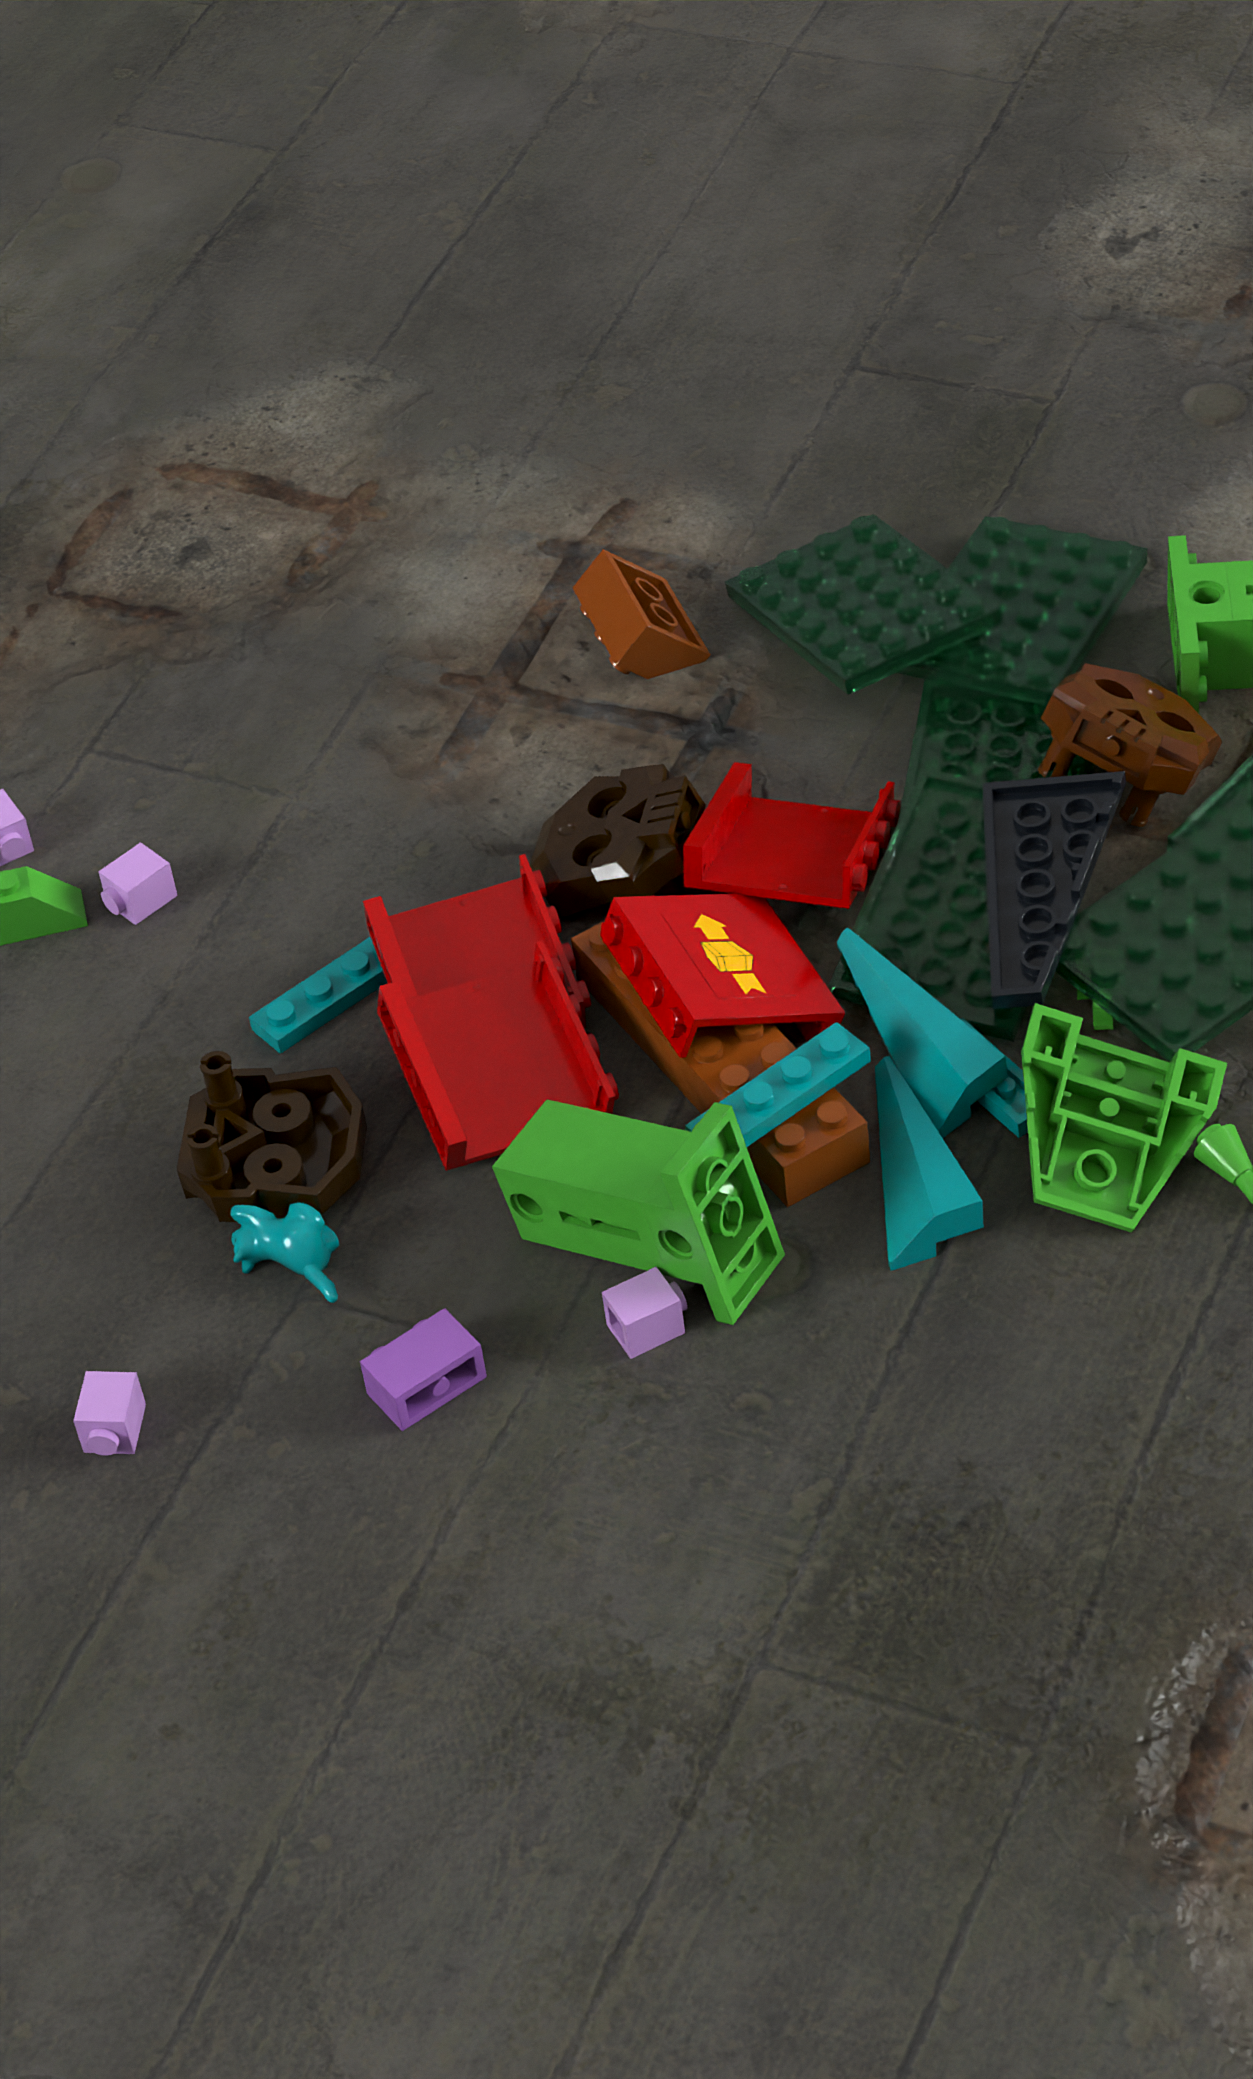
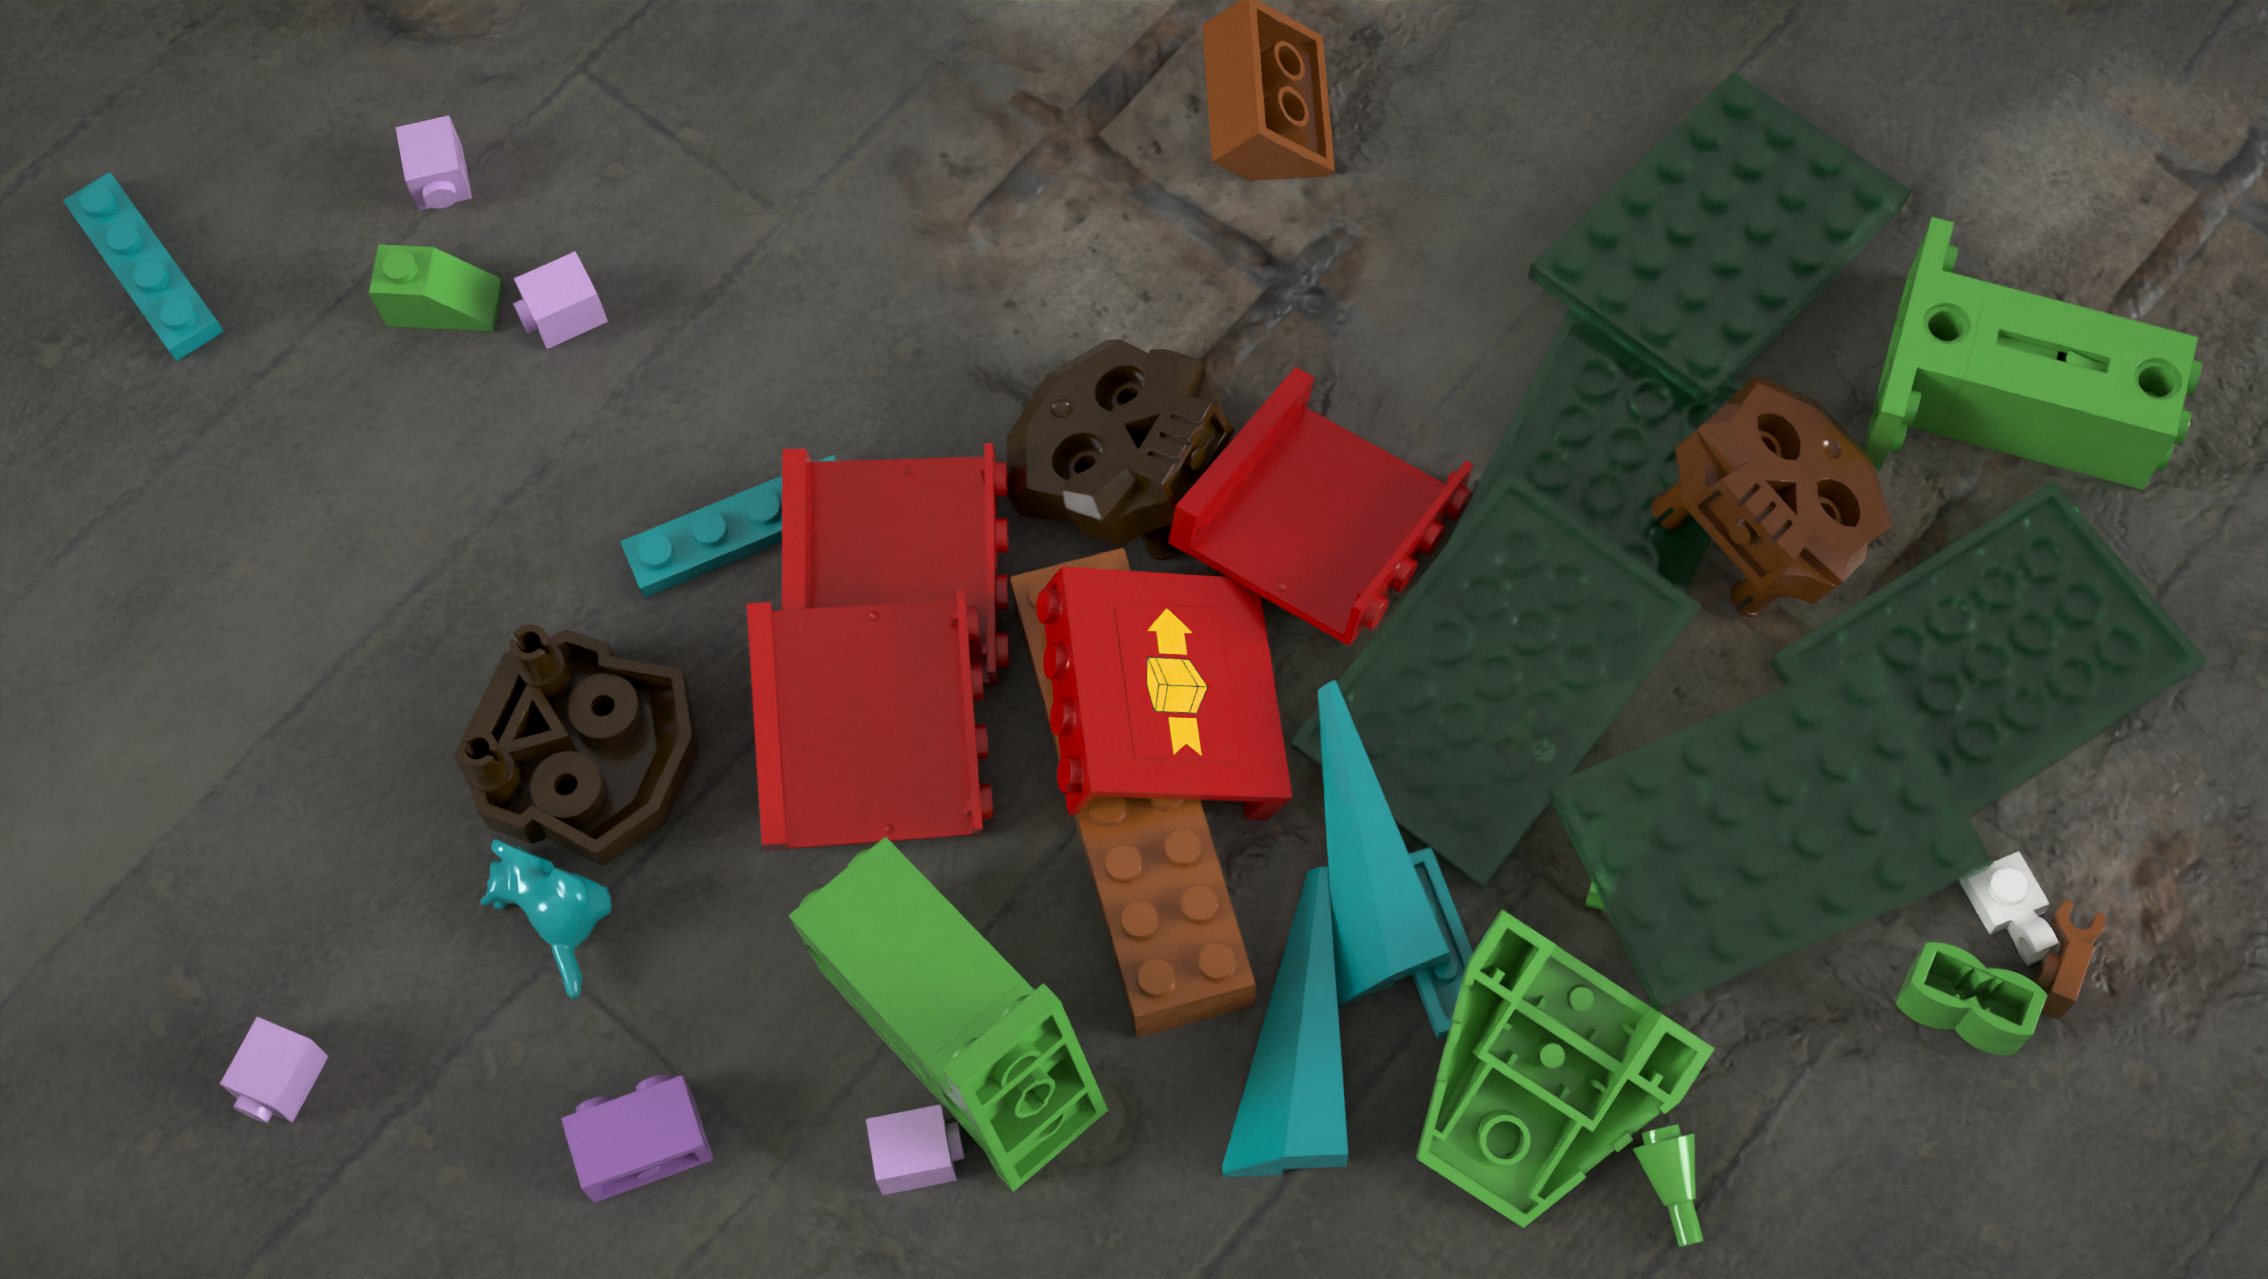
camera: 15 degrees right, 20 degrees up
teal plate [685,1022,871,1147] -> none
clear green plate [725,514,1003,695] -> none
black wing [982,771,1126,1009] -> none

